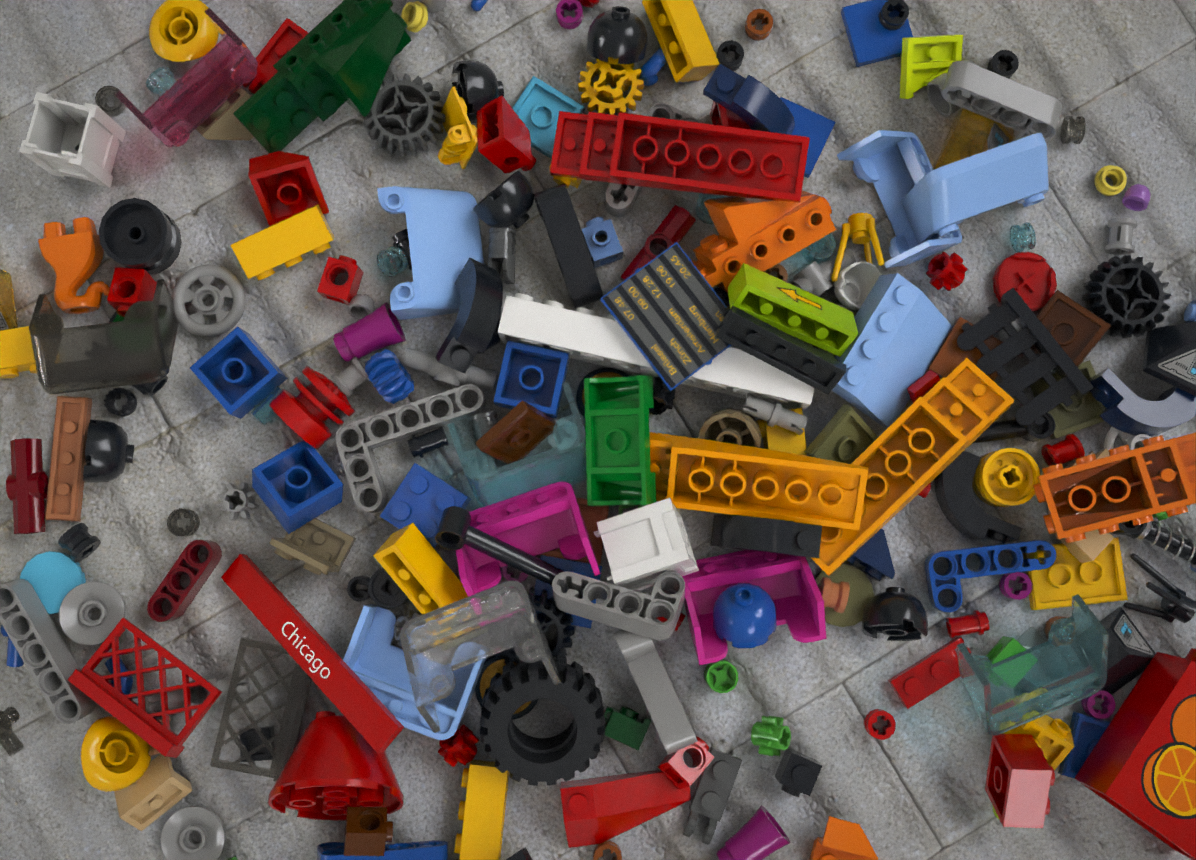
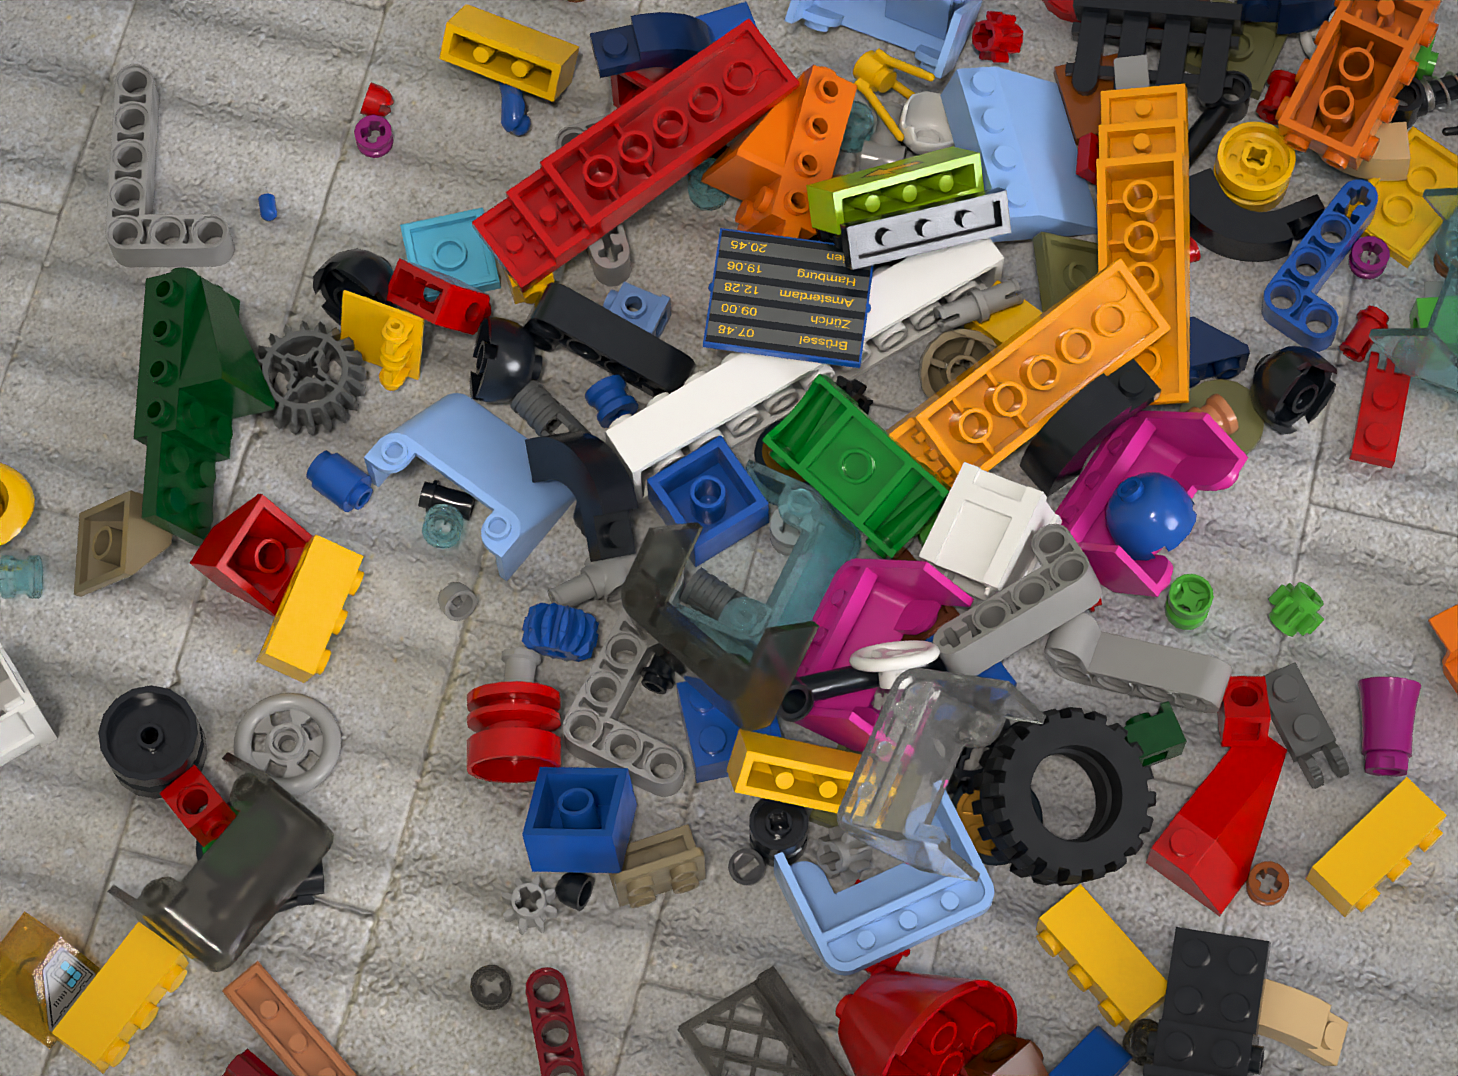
camera: 45 degrees left, 15 degrees down
orange hips [38,217,110,314] -> none
black cylinder [83,419,134,483] -> none
black bush [104,387,137,417] -> none
clear pink windscreen [115,8,258,147] -> none
blue brick [190,327,288,419] -> none
red tile [221,554,404,753] -> none
red hinge [239,18,308,94] -> none
clear light blue pin [251,386,282,426] -> none
red brick [317,255,364,305] -> none
magenta plant [333,302,406,362] -> none
light yellow plate [401,1,428,33] -> none
red gear [438,724,479,767] -> none
reddish brown tile [475,400,558,467] -> none
yellow gear [578,57,644,115] -> none
black cylinder [587,6,648,64] -> none
dark red piece [620,205,696,281] -> none
black bush [716,40,744,71] -> none
black brick [774,748,822,797] -> none
red bush [864,709,896,740] -> none
none -> blue brick [306,450,373,512]
none -> black hinge [555,872,594,911]
none -> blue wheel [585,375,638,428]
none -> clear smoke windscreen [621,522,819,731]
none -> white piece [849,640,940,689]
none -> light grey sticker [1114,55,1150,90]

